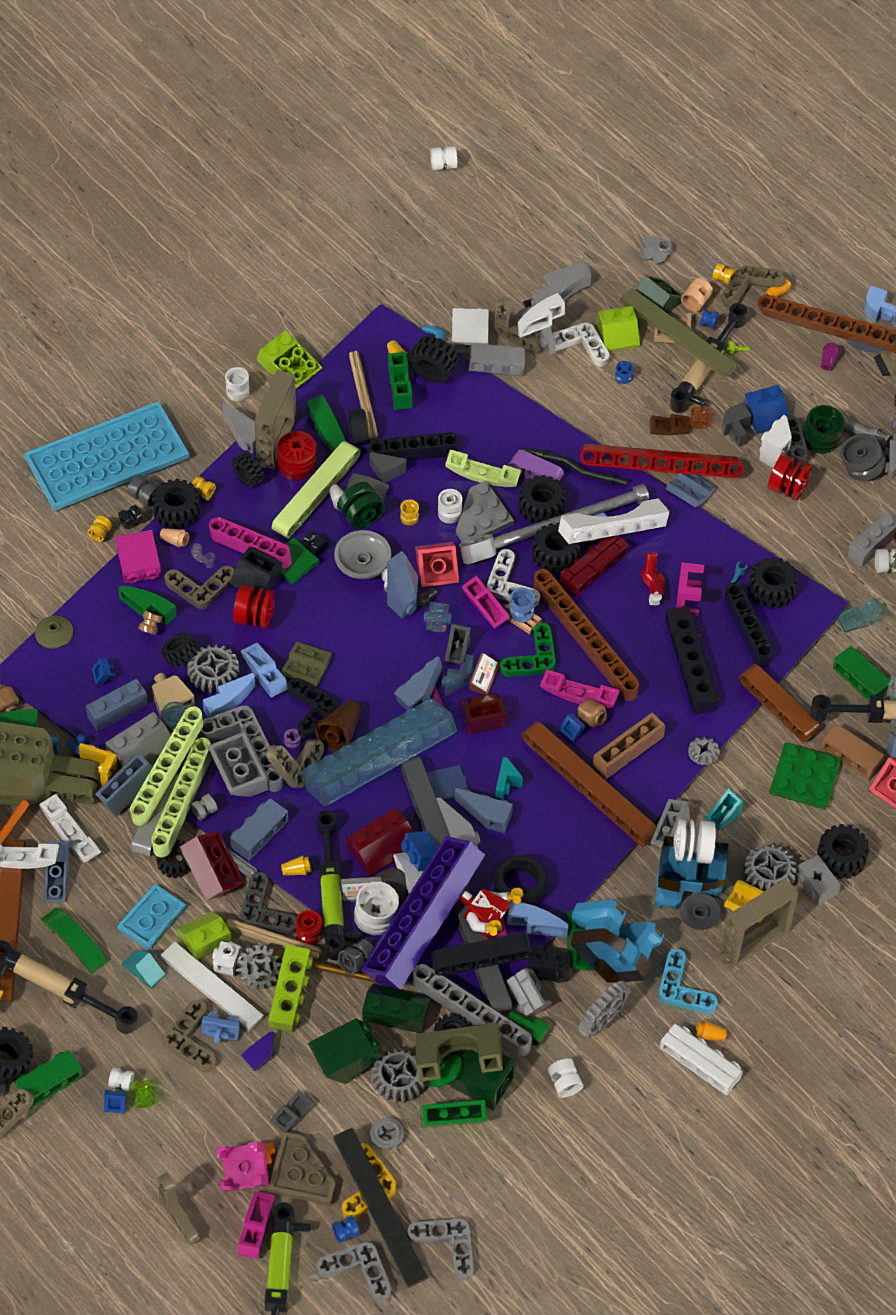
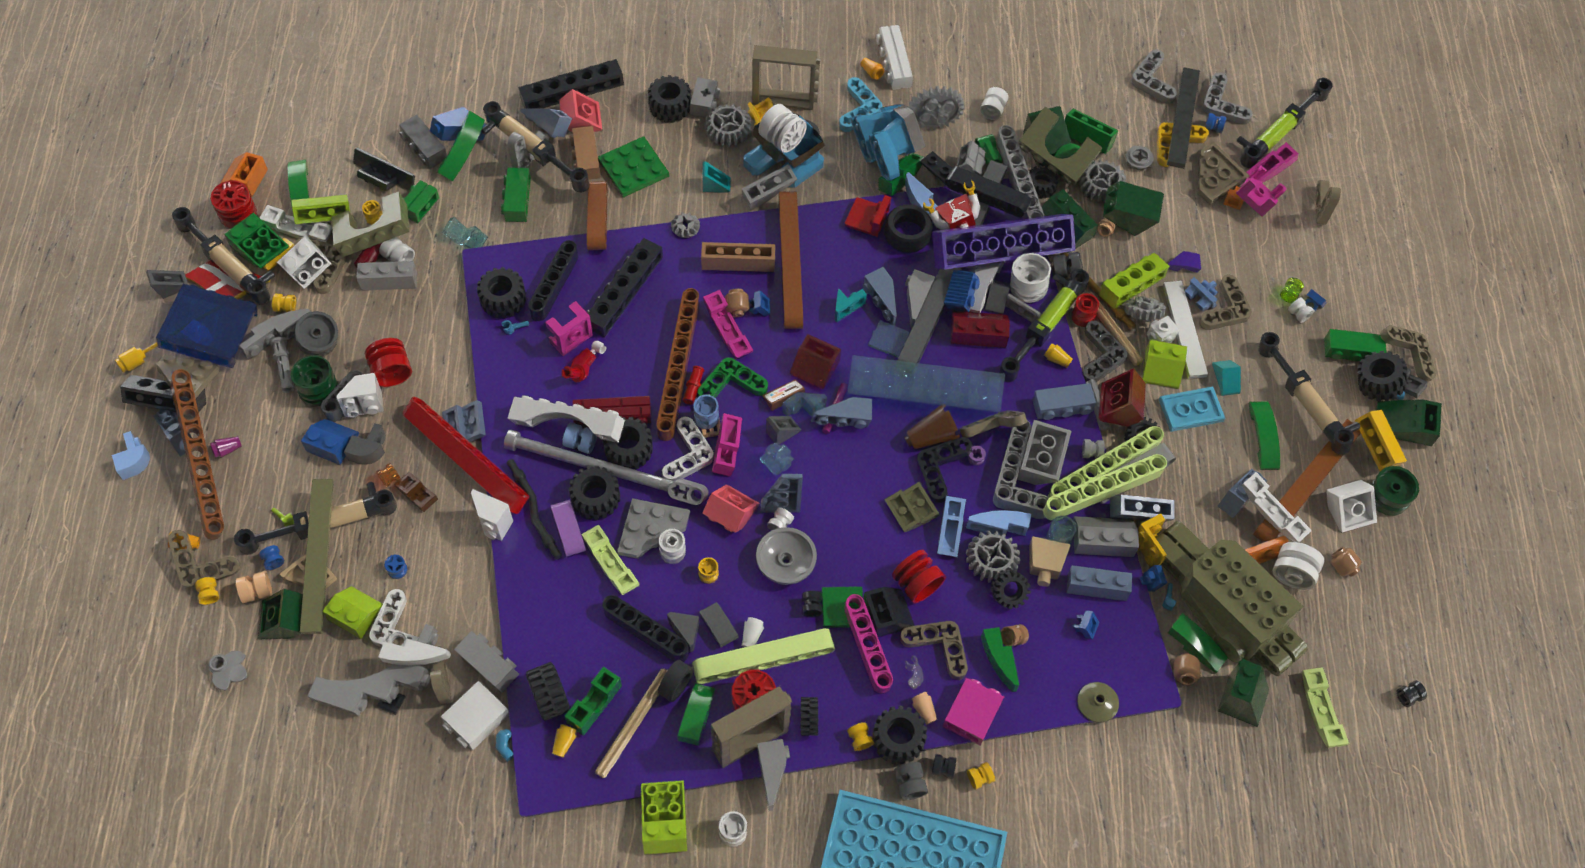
camera: 140 degrees left, 5 degrees up
white slope [39,794,101,863] -> none
dark grey slope [270,1090,315,1133] -> none
dark green wheel [337,482,385,530] -> none
pearl dark grey arm [417,587,438,607] -> none
none -> white slope [471,489,513,541]
none -> red pin [683,366,705,405]
none -> red bracket [845,195,891,237]

